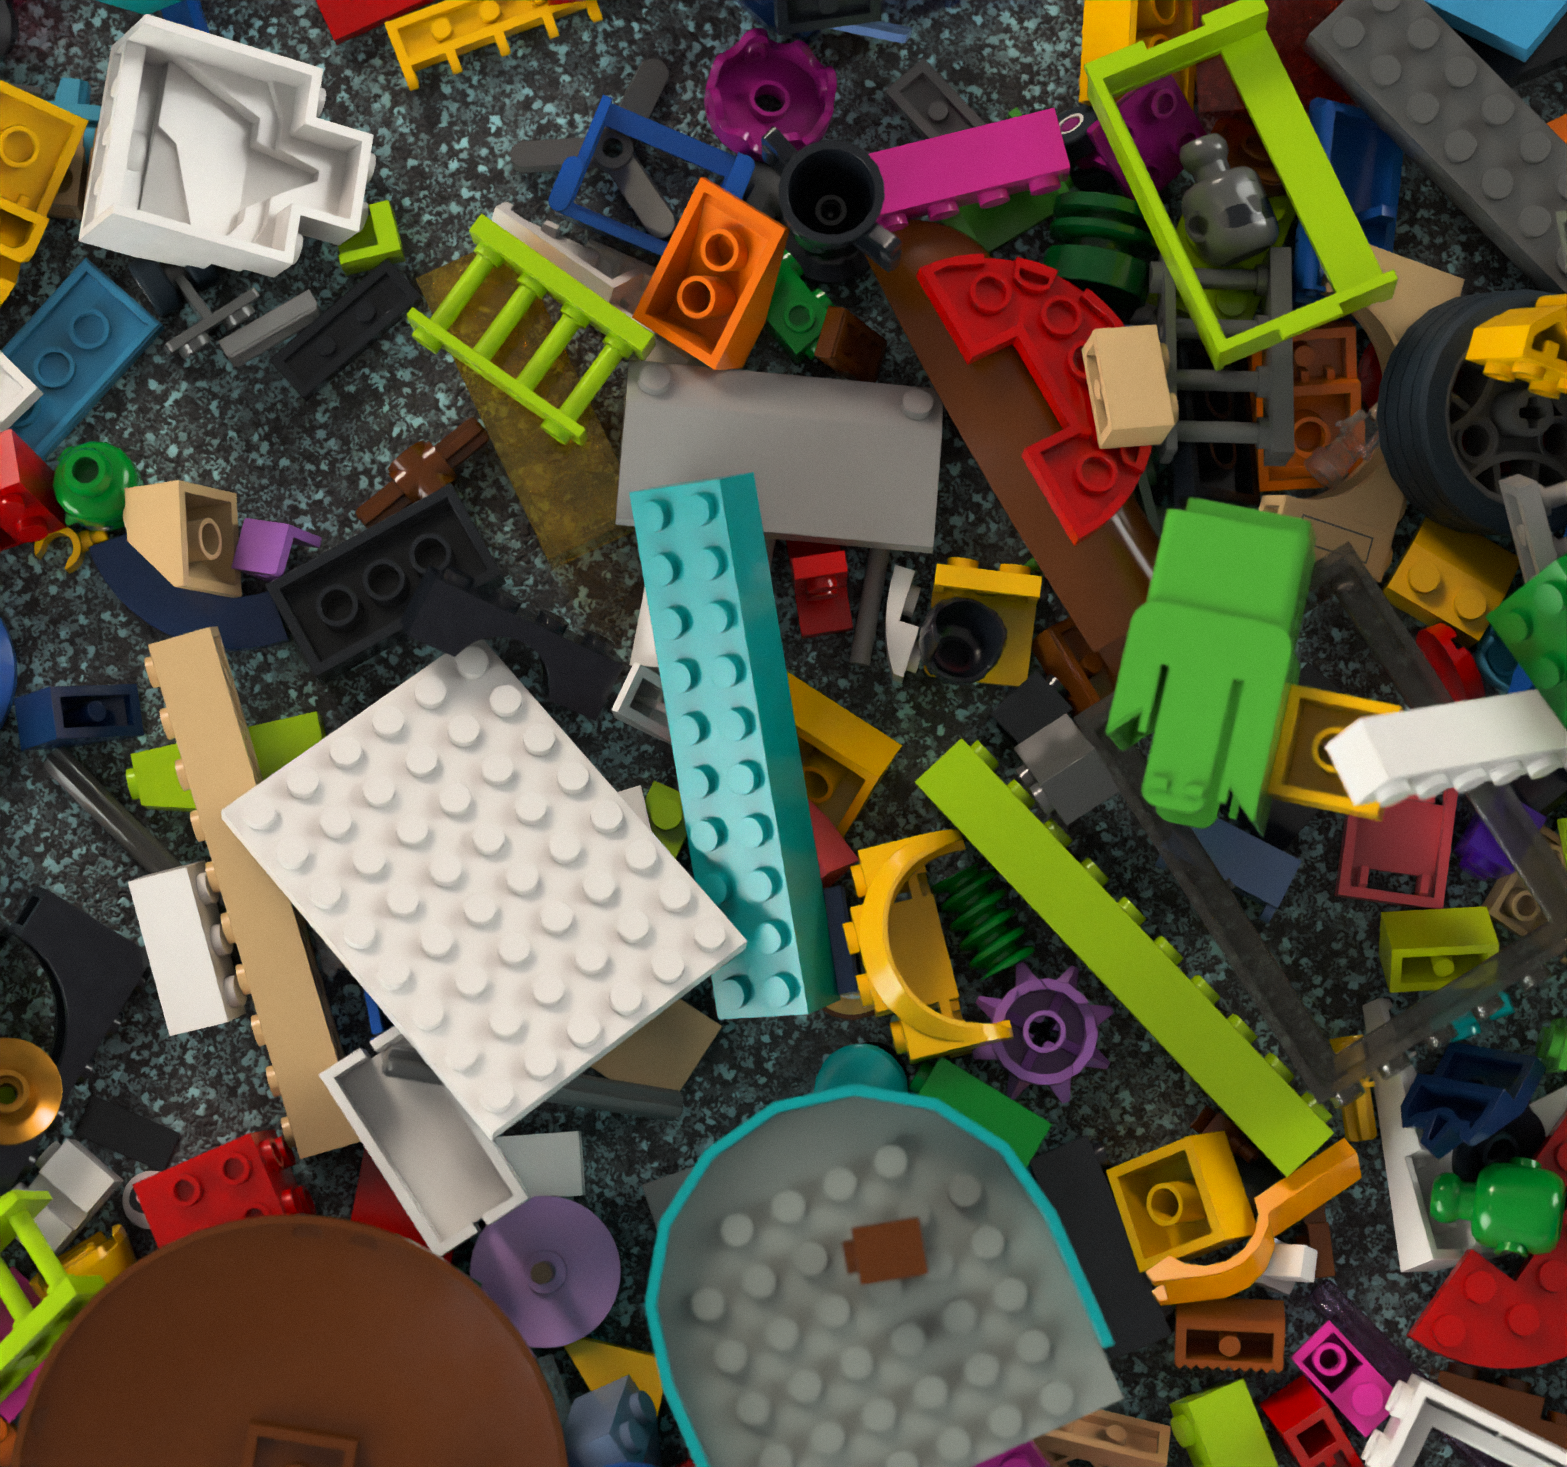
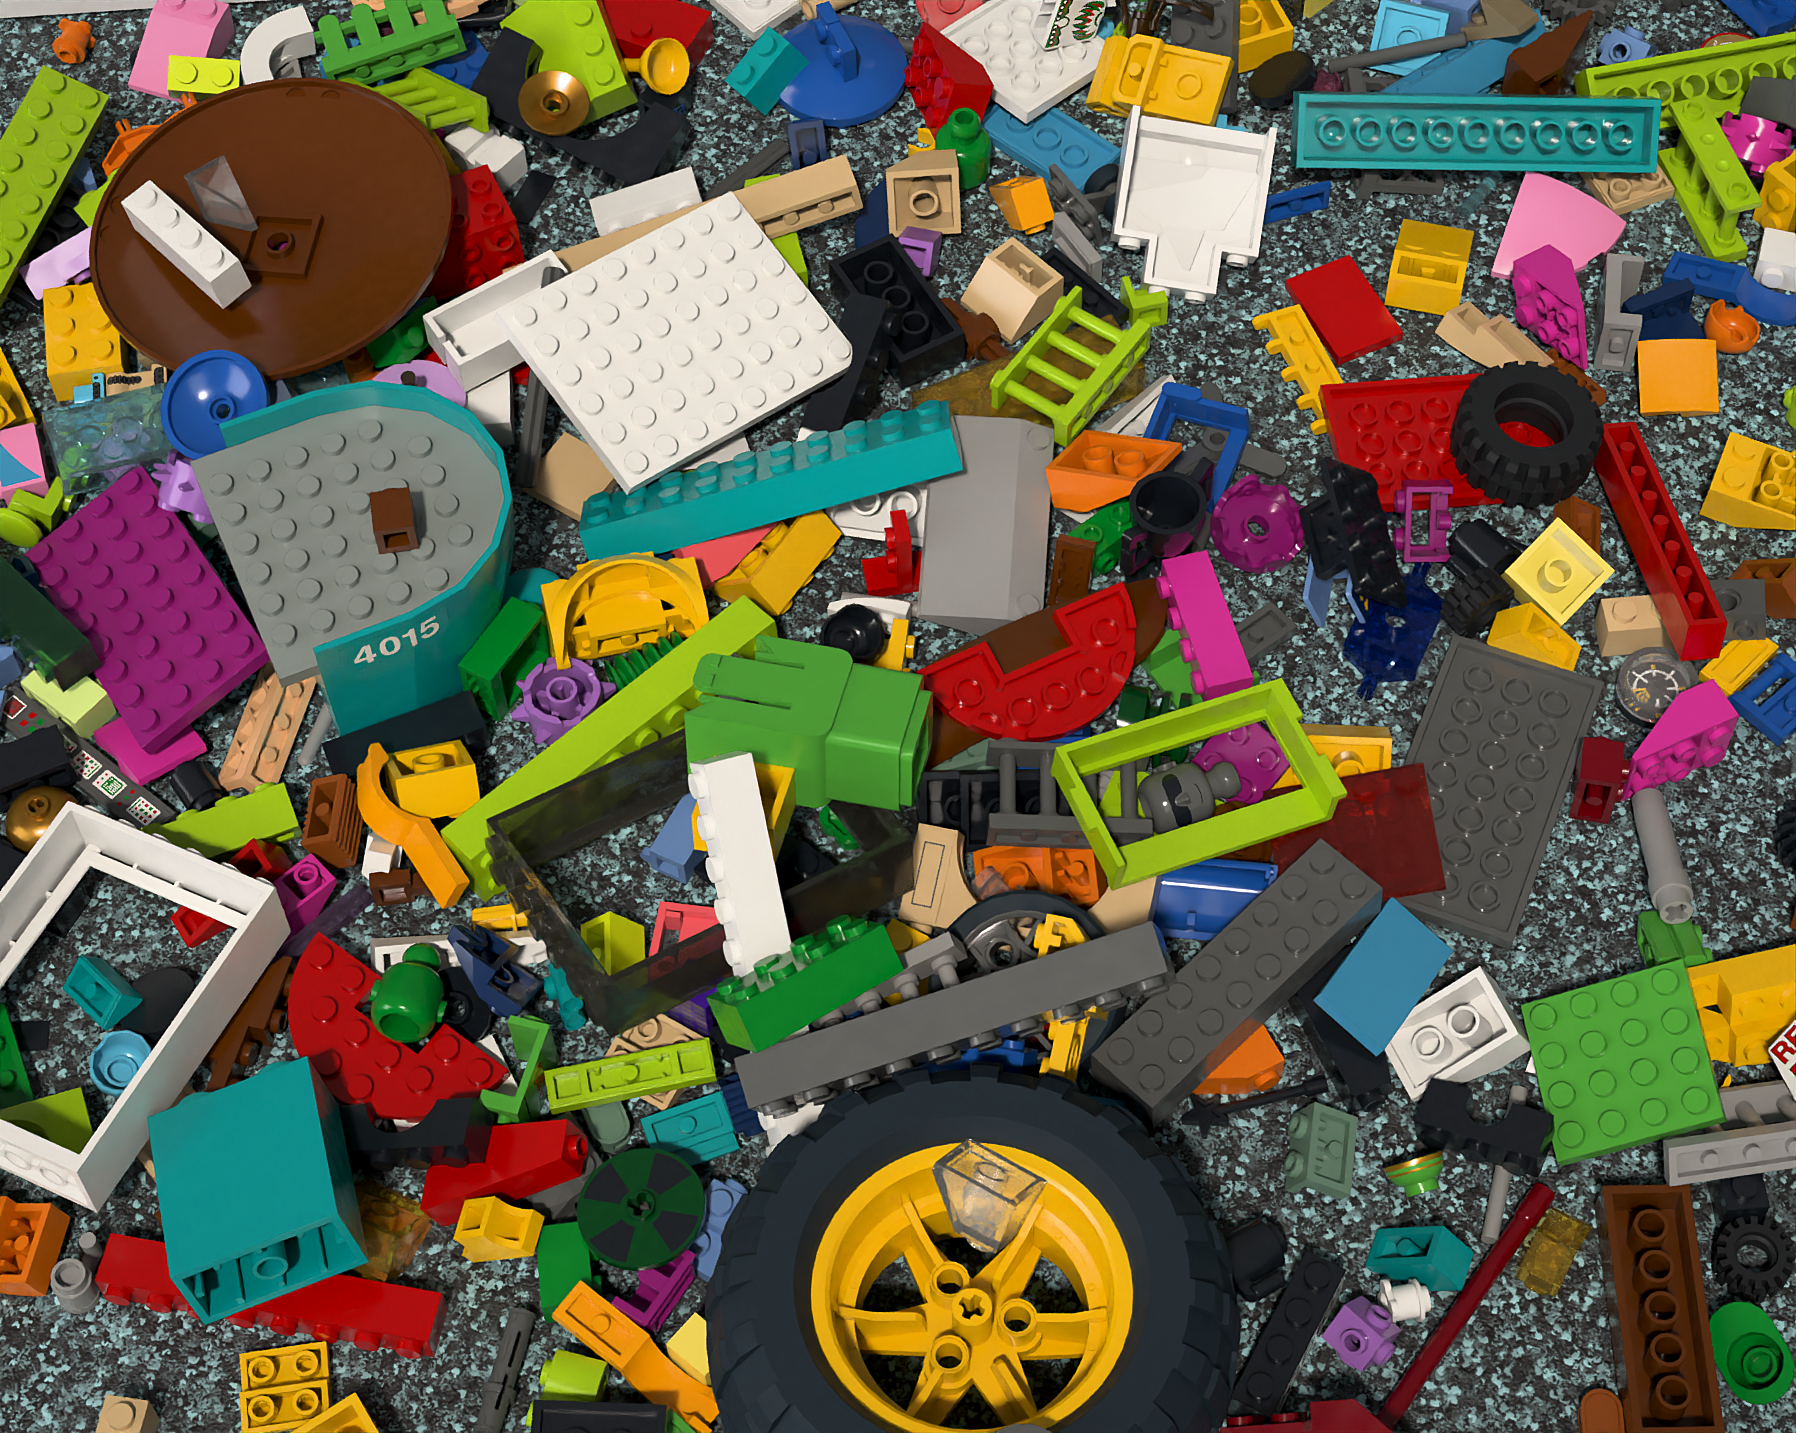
camera: 90 degrees right, 25 degrees down
tan brick [1082,324,1179,449] -> none
none -> tan slope [960,236,1064,345]
none -> light orange slope [989,175,1054,234]

